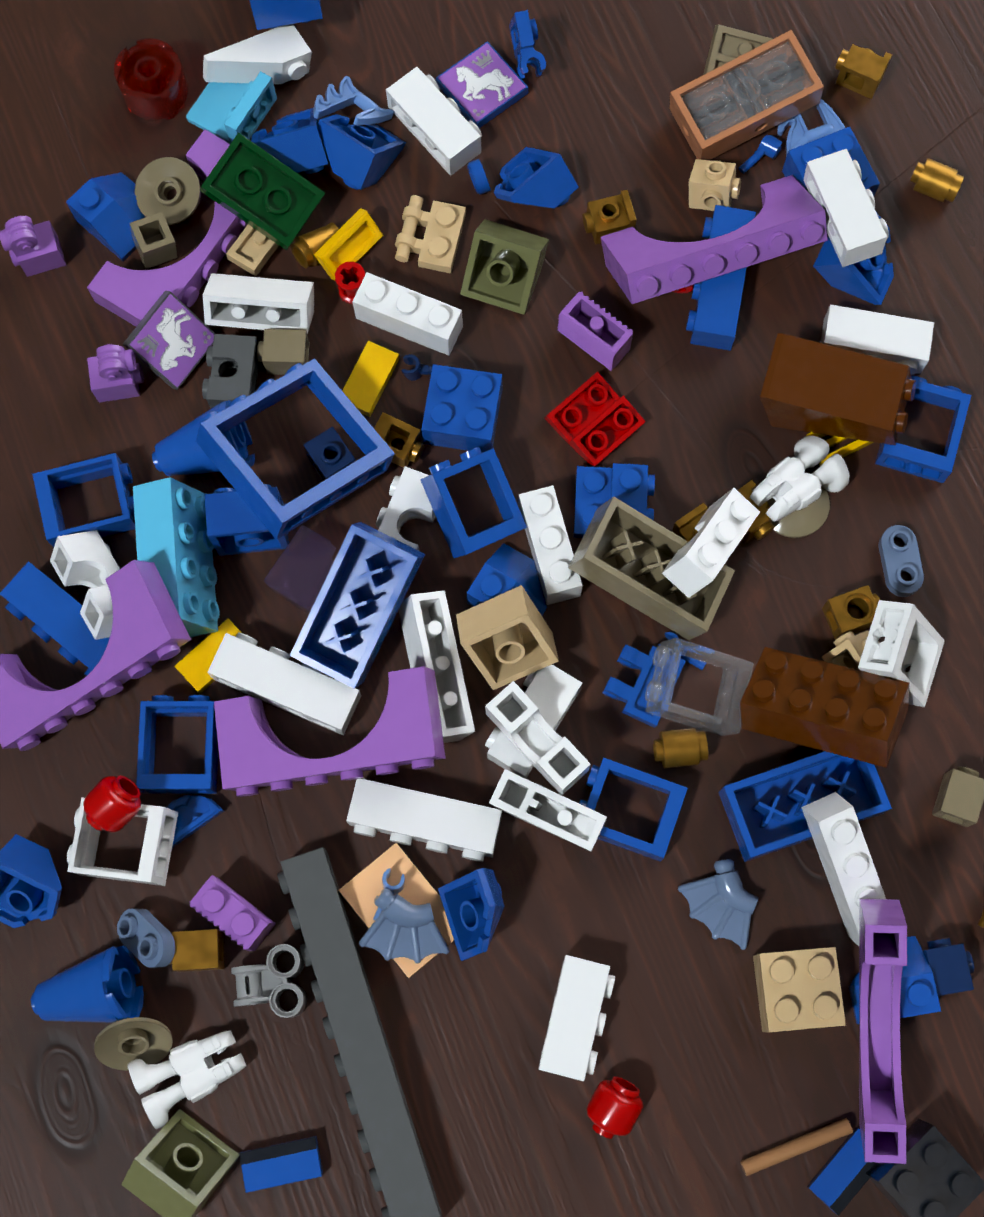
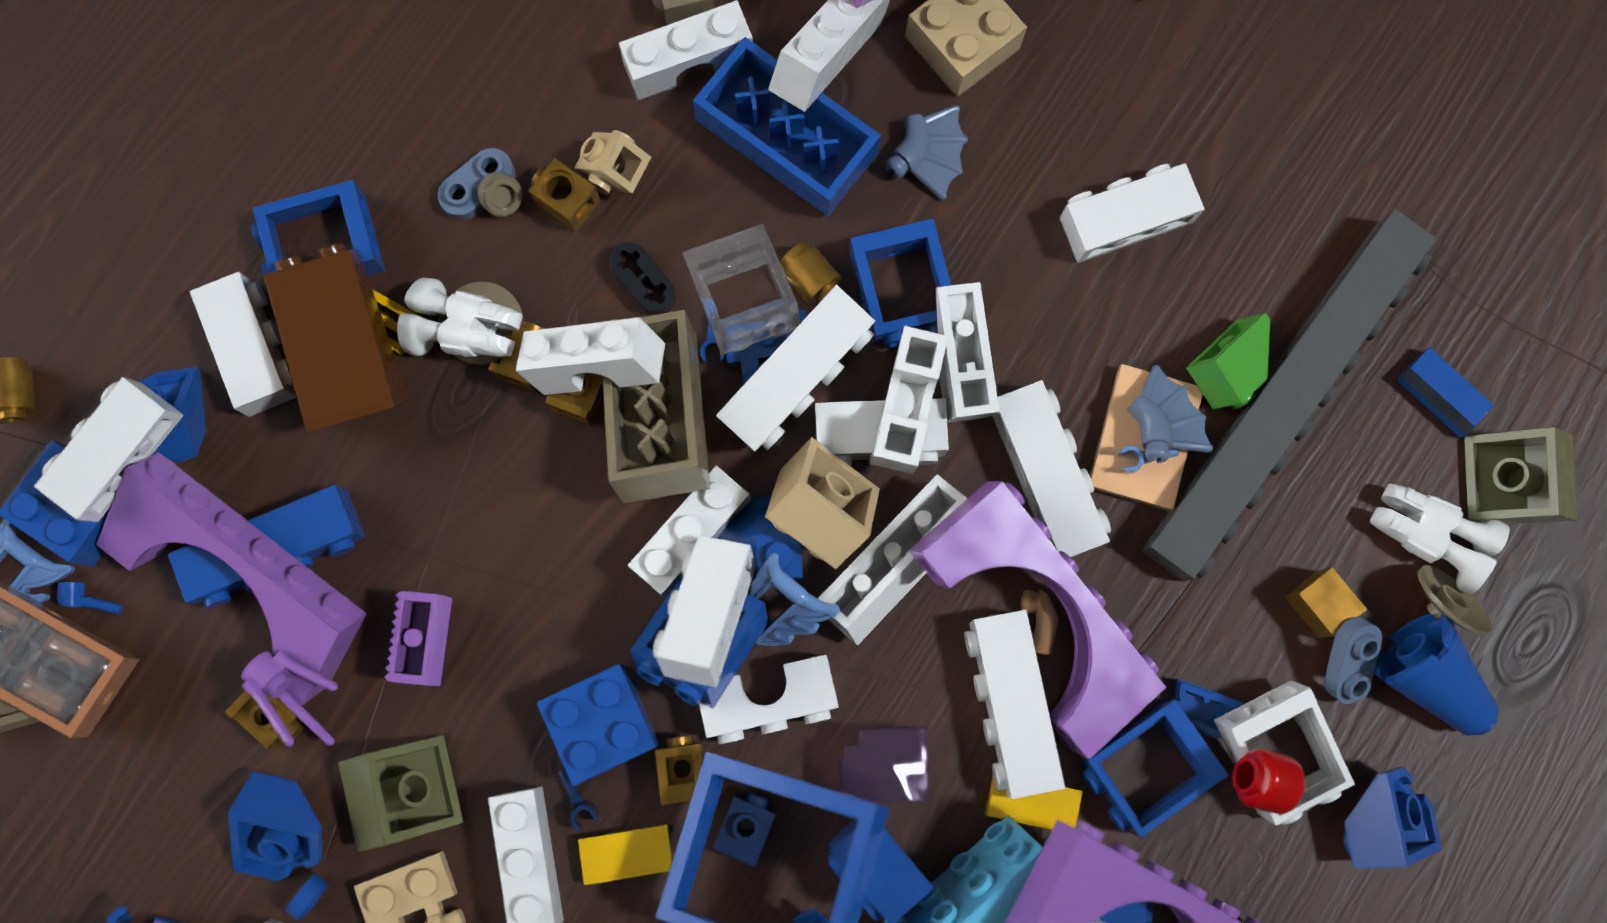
camera: 130 degrees left, 5 degrees up
medium lavender brick [190,875,276,951] -> none
light grey piece [231,944,308,1018] -> none
brick [290,522,425,689] -> none
blue slope [438,868,505,961] -> none
red slope [544,371,646,467] -> none
blue plate [574,463,655,538] -> none
red head [586,1076,644,1139] -> none
tan brick [689,159,741,211] -> none
reddish brown brick [740,647,910,768] -> none
white window [858,600,945,707] -> none
none -> medium lavender plant [241,650,338,746]
none -> dark tan tile [478,172,523,217]
none -> black beam [610,242,676,315]
none -> white arch [619,0,753,100]
none -> white brick [653,535,756,688]
none -> white brick [716,285,875,451]
none -> medium blue piece [750,553,840,646]
none -> medium nougat arm [1020,589,1058,655]
none -> bright green slope [1186,312,1270,409]

